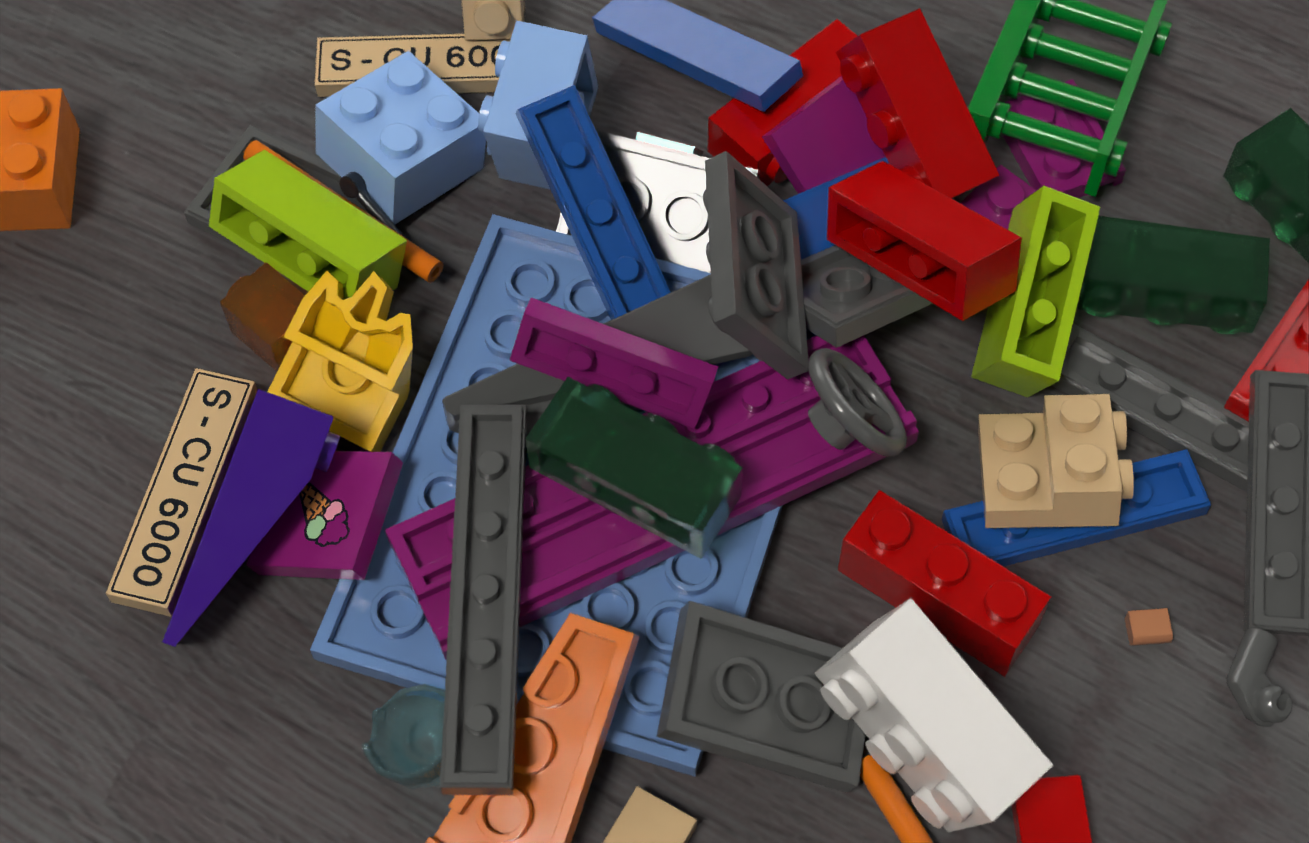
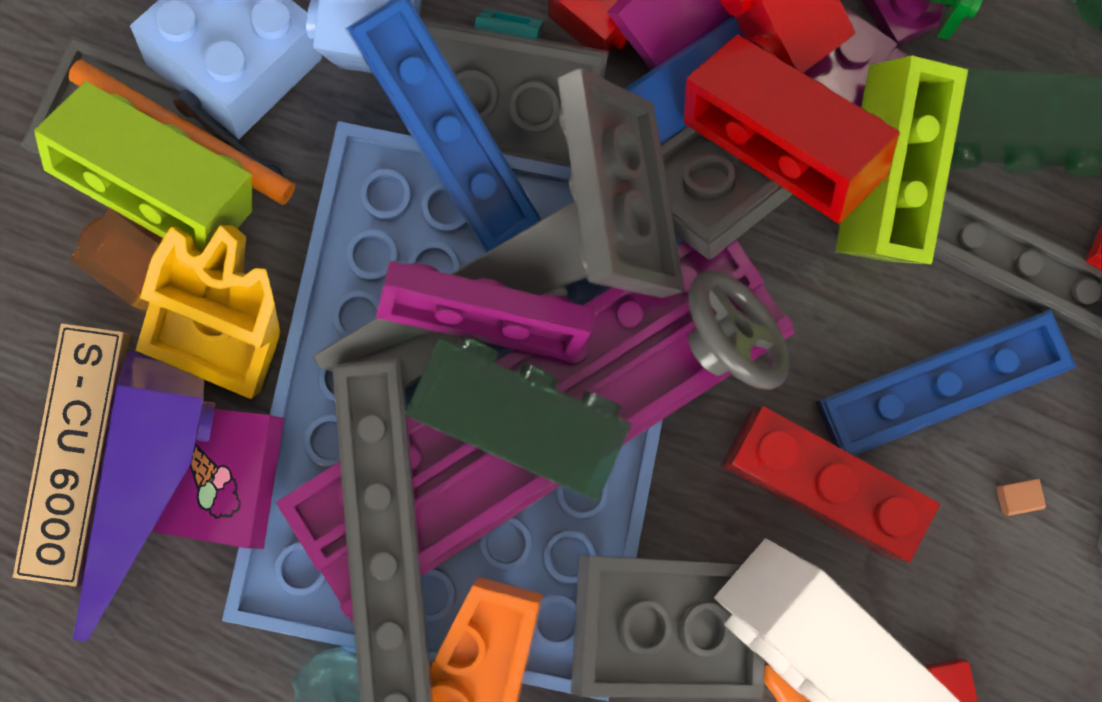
camera: 10 degrees left, 20 degrees up
tan plate [978,394,1134,528] -> none

